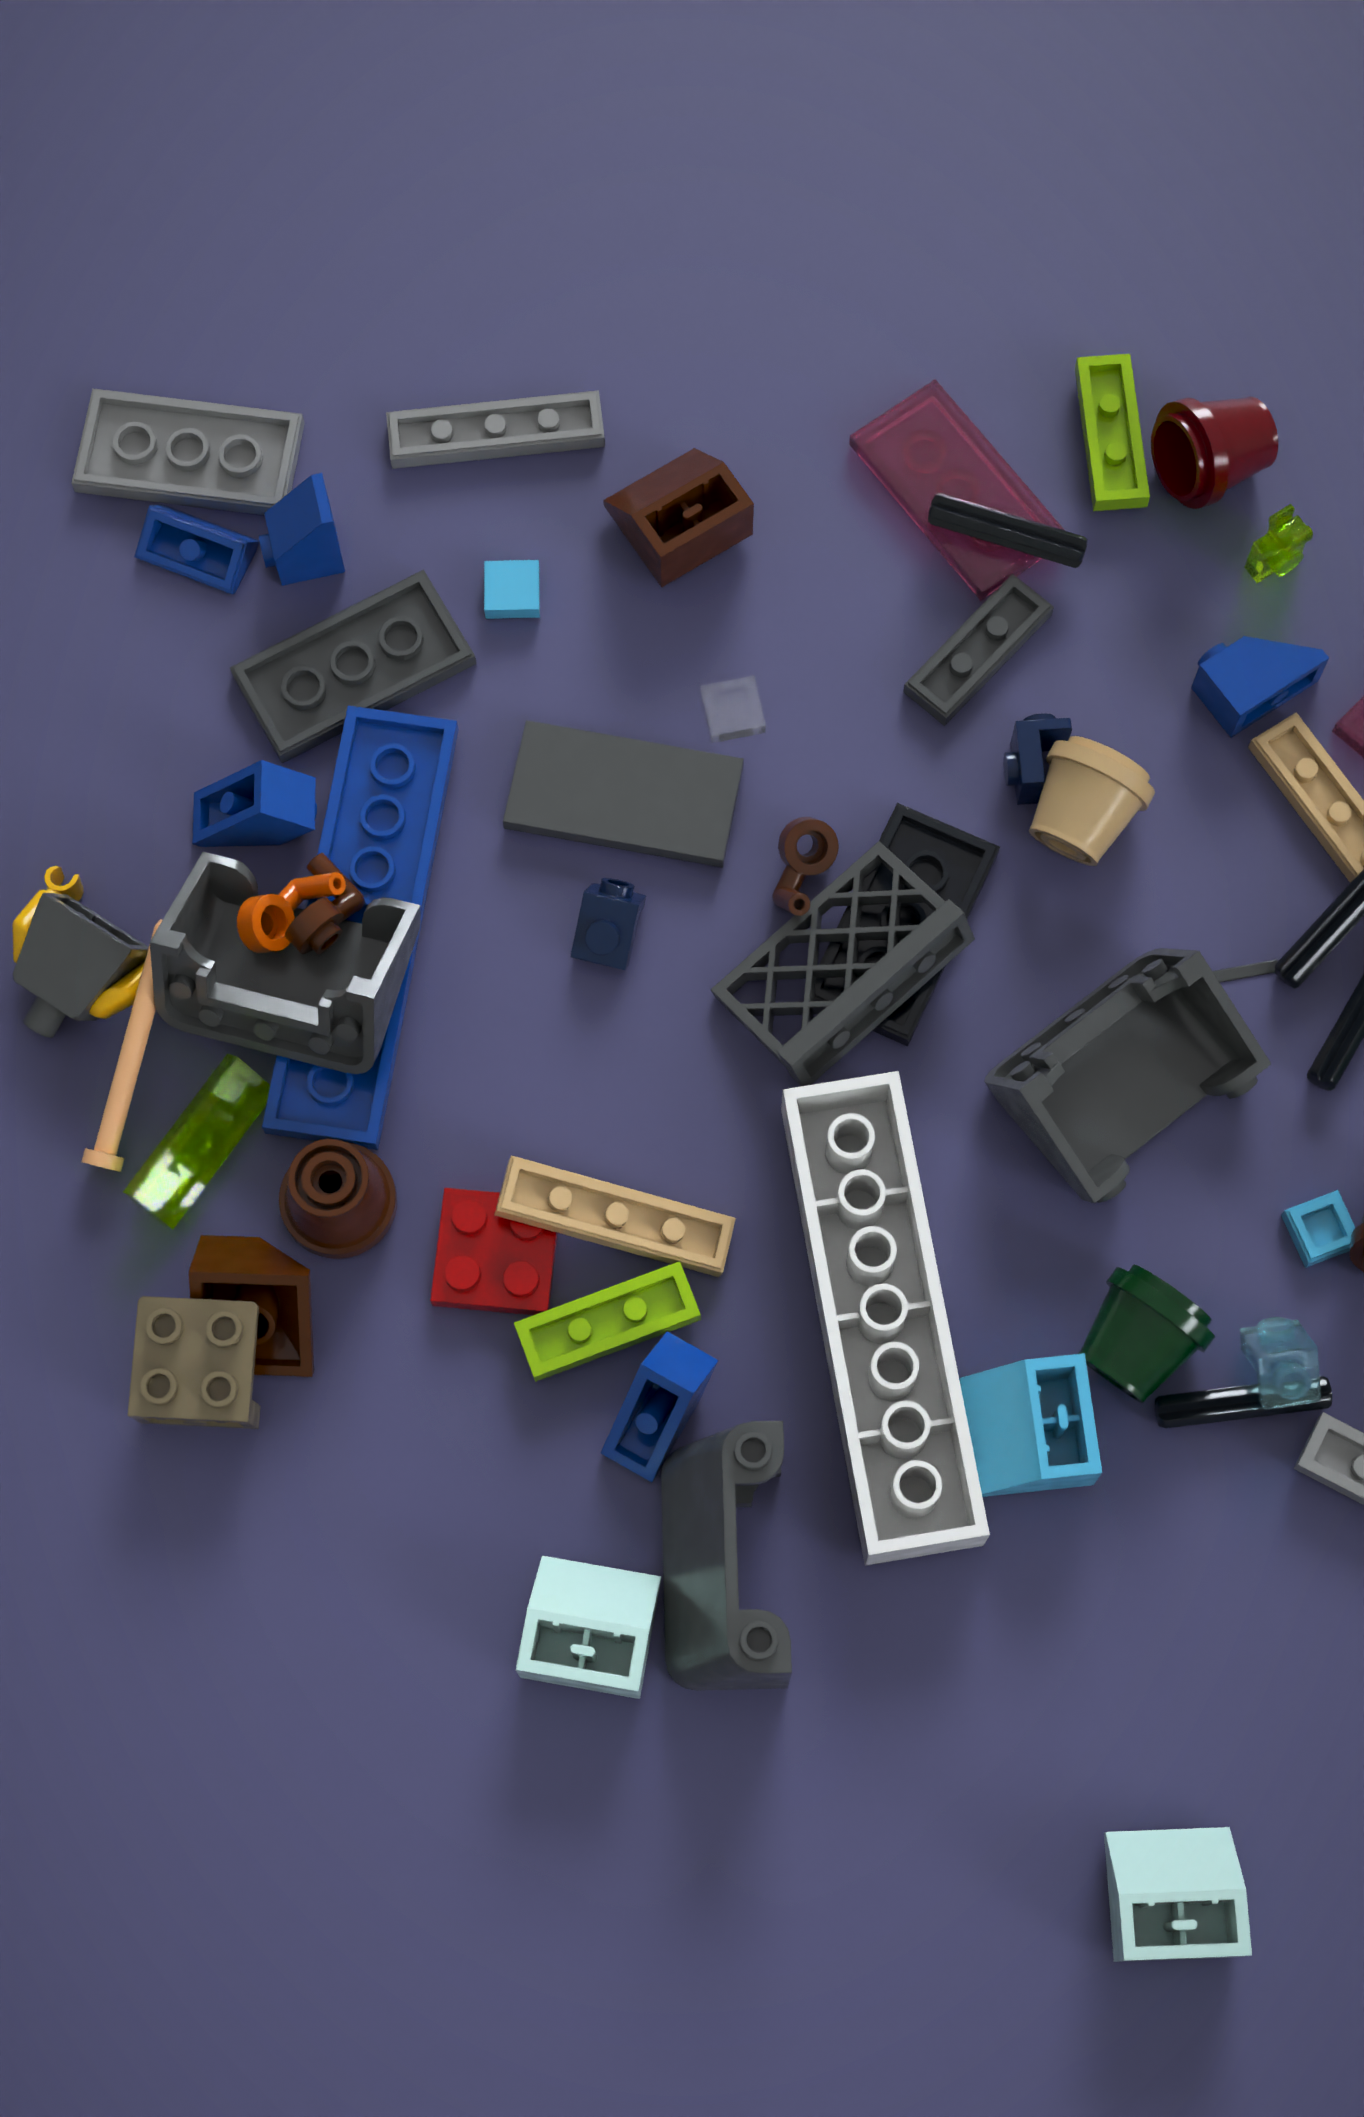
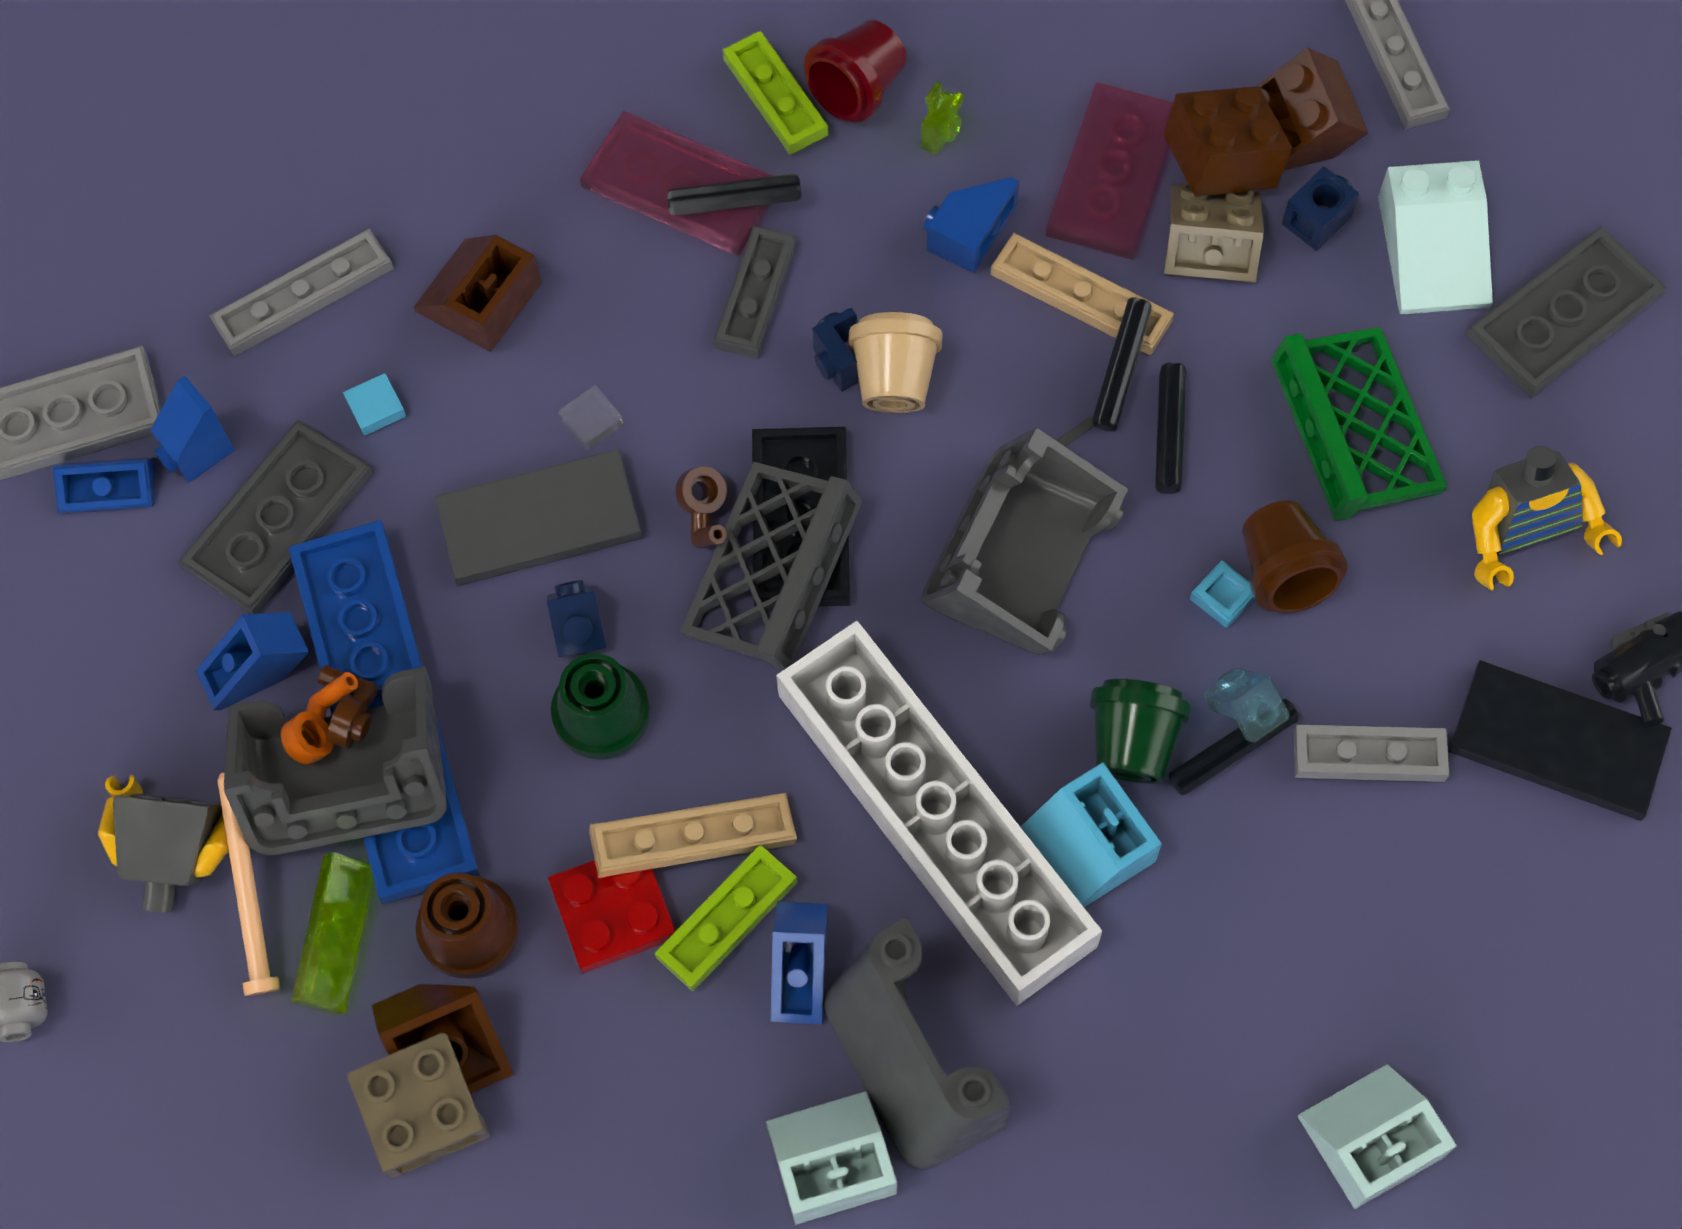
camera: 25 degrees left, 5 degrees down
none -> dark green piece [551,653,650,759]

